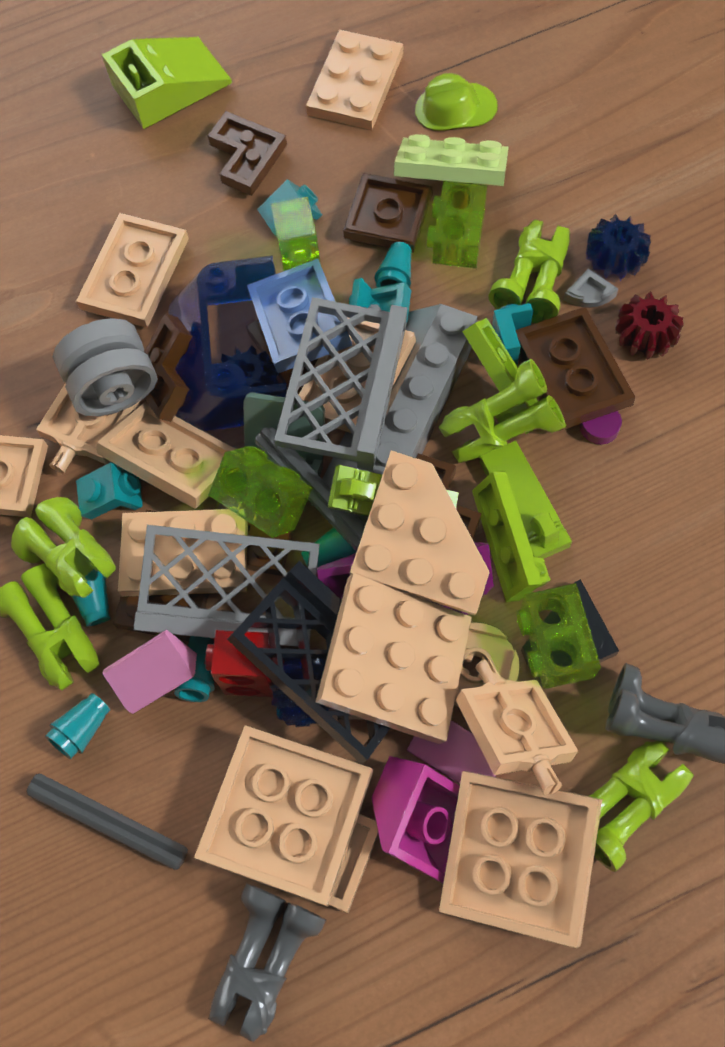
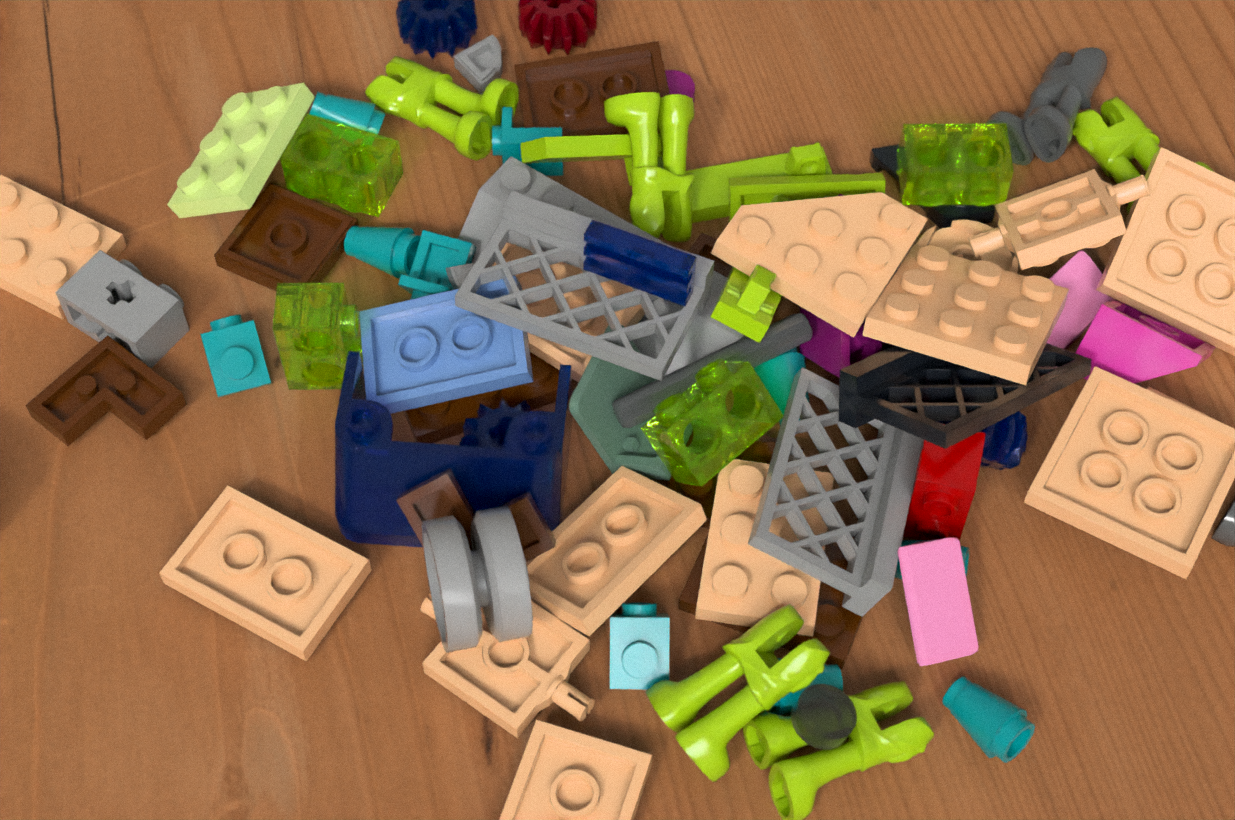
camera: 85 degrees left, 10 degrees down
dark grey axle [27,774,188,870] -> none
lime piece [415,73,498,131] -> none
none -> light grey brick [56,250,189,368]
none -> teal cone [307,91,386,150]
none -> clear blue tile [583,220,697,307]
none -> clear smoke tile [791,684,857,749]

